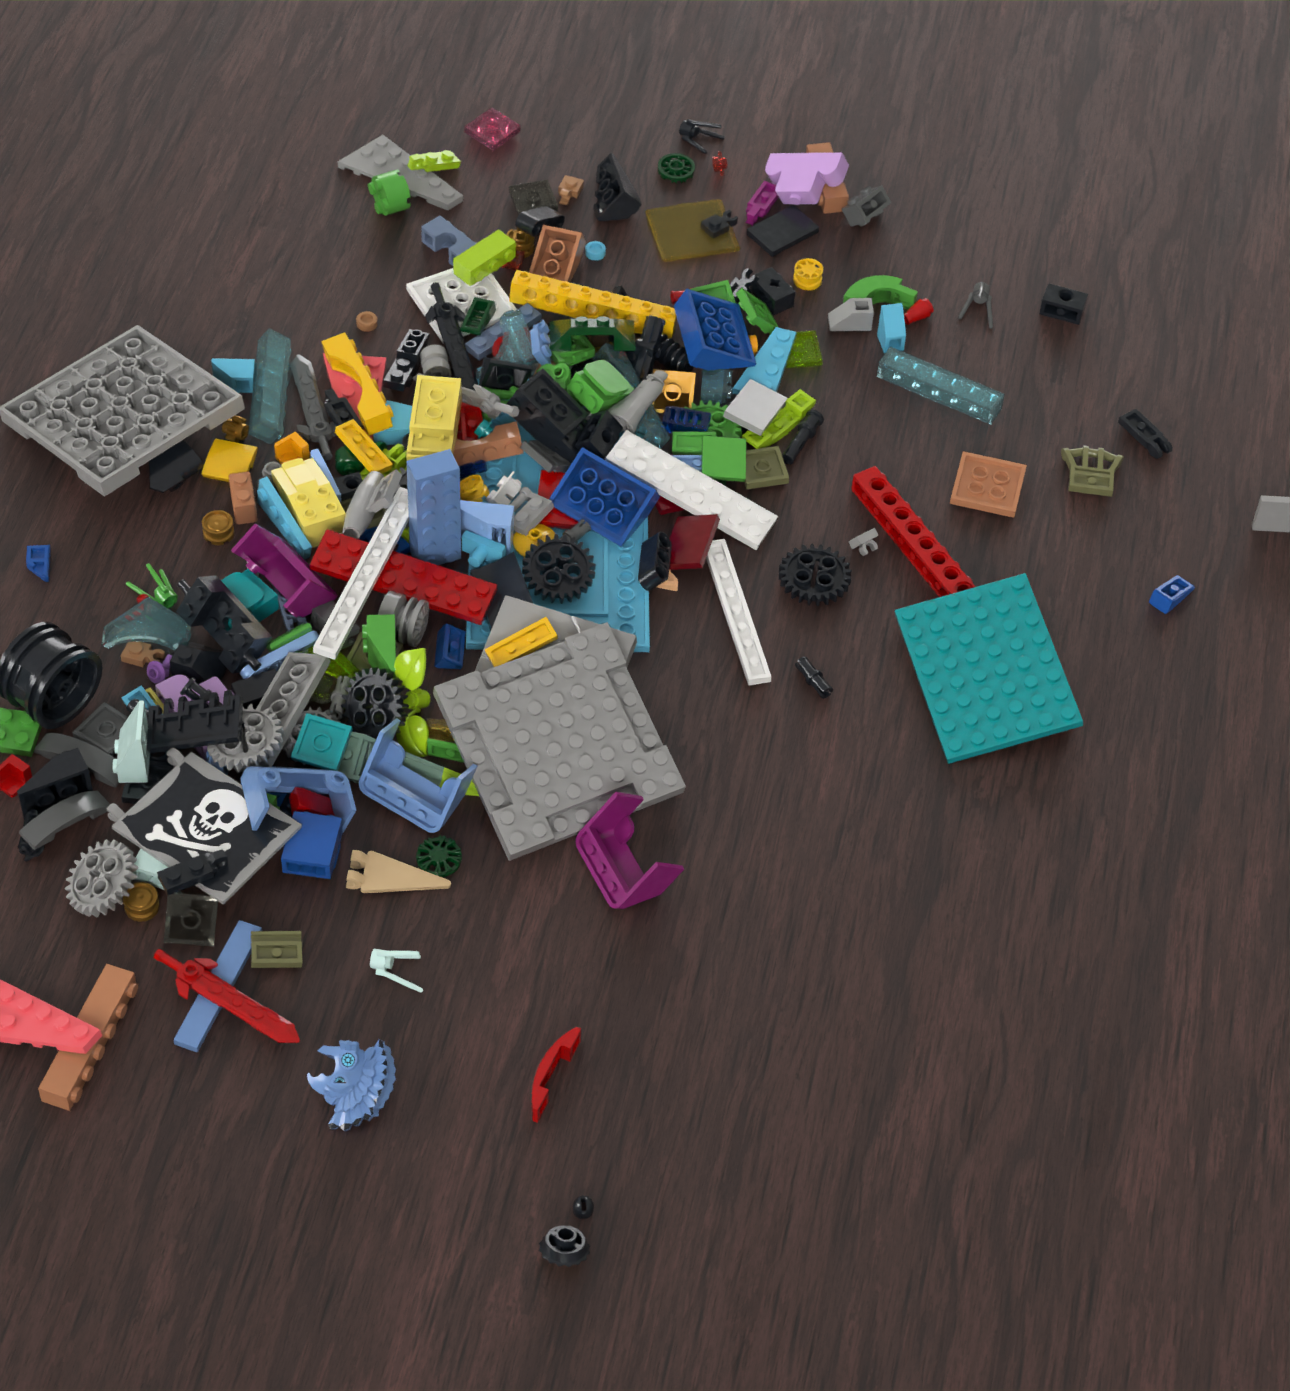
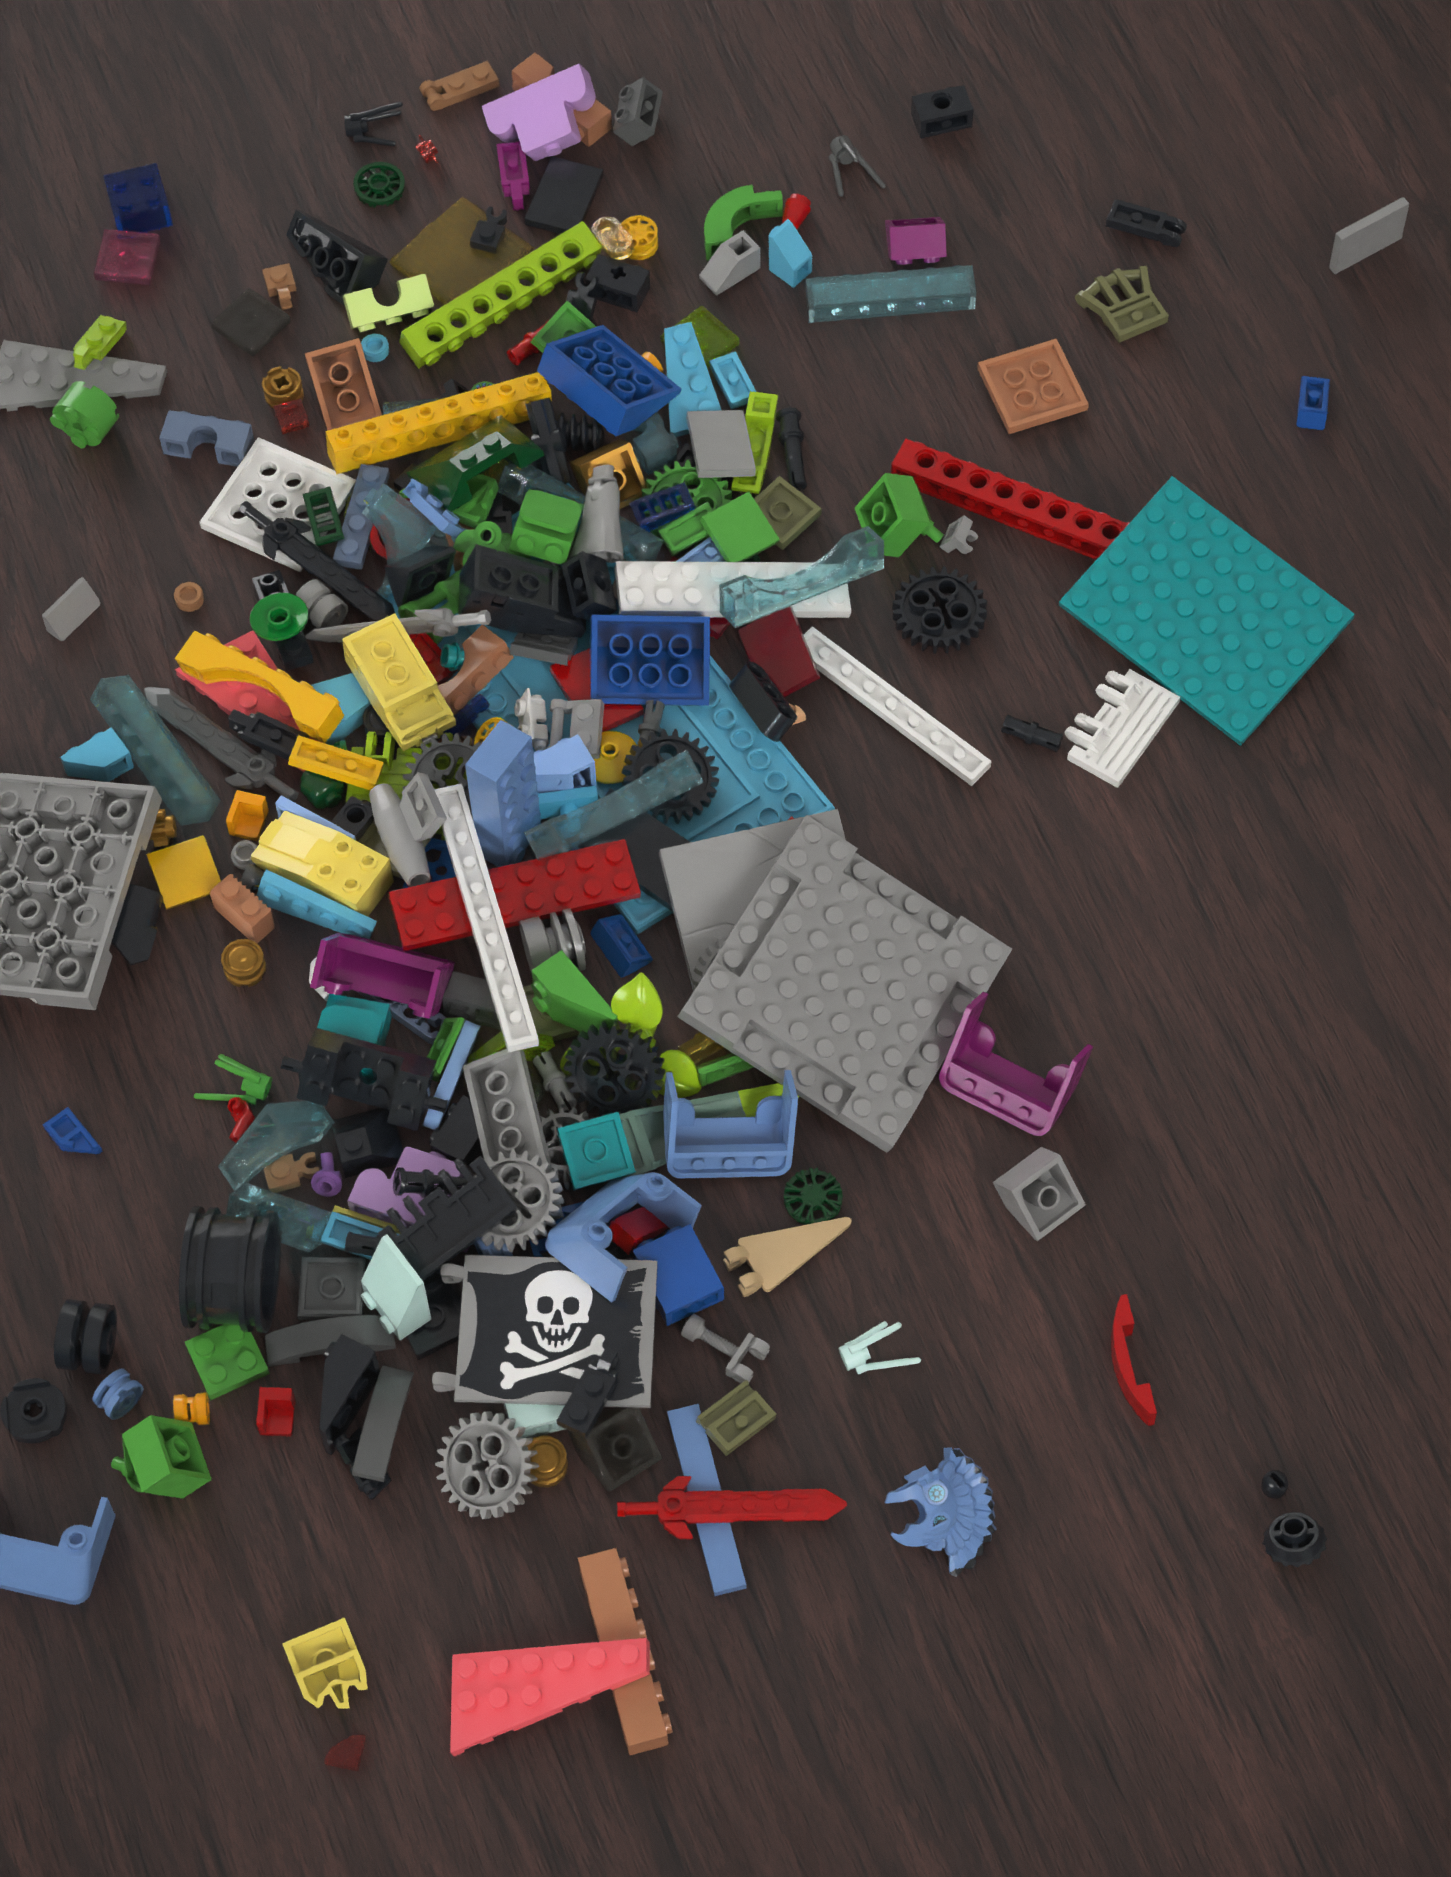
camera: 30 degrees left, 10 degrees up
lime brick [453,229,516,287] -> none
yellow plate [485,617,558,667] -> none
black beam [515,206,565,237] -> none
bright green plate [736,288,779,334] -> none
none -> light grey slope [42,577,101,641]
none -> clear blue brick [103,163,173,238]
none -> clear light blue arch [226,1183,331,1252]
none -> green dish [250,593,309,641]
none -> yellowish green arch [343,274,434,333]
none -> lime brick [399,221,602,369]
none -> medium nougat plate [419,61,499,111]
none -> clear light blue arch [524,750,703,861]
none -> clear yellow plate [592,217,635,260]
none -> light grey bar [681,1313,770,1384]
none -> medium azure plate [709,352,756,409]
none -> clear light blue arch [719,526,884,628]
none -> bright green piece [855,473,944,557]
none -> magenta slope [885,217,947,265]
none -> light grey slope [993,1147,1086,1241]
none -> white hinge [1064,669,1180,788]

